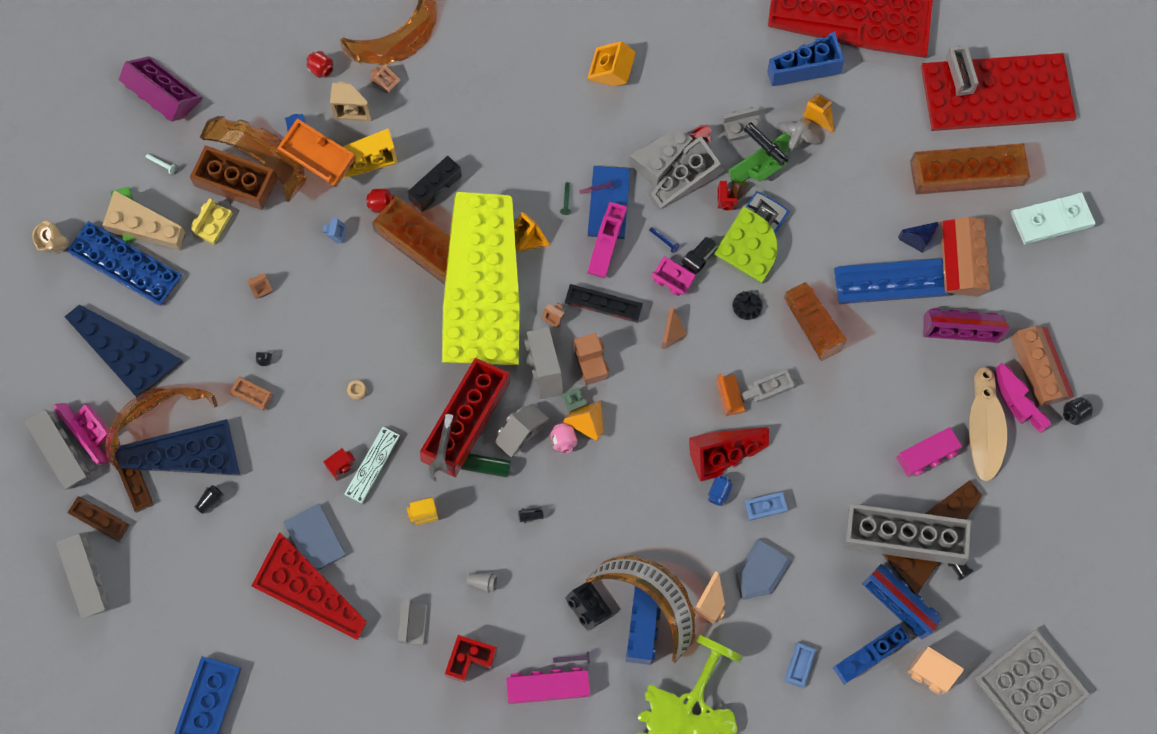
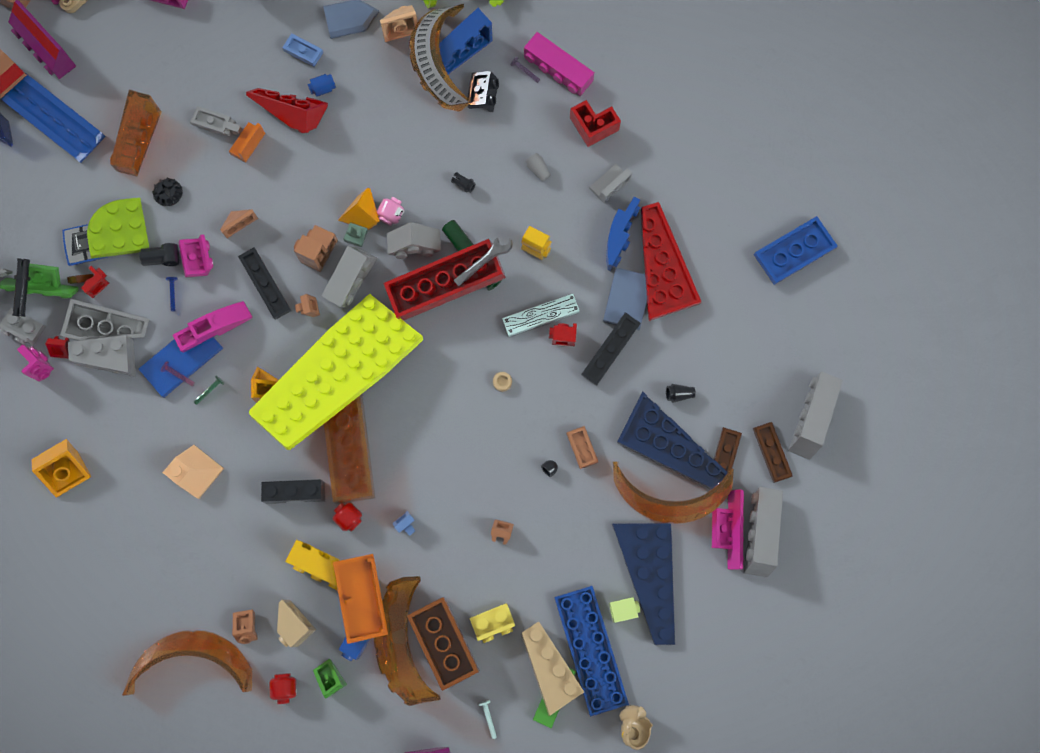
camera: 135 degrees left, 5 degrees up
none -> dark pink bracket [17,344,54,382]
none -> light nougat slope [162,445,224,499]
none -> bright green slope [313,658,347,699]
none -> black plate [581,312,641,386]
none -> blue slope [606,197,641,271]
none -> yellowish green brick [609,597,640,623]

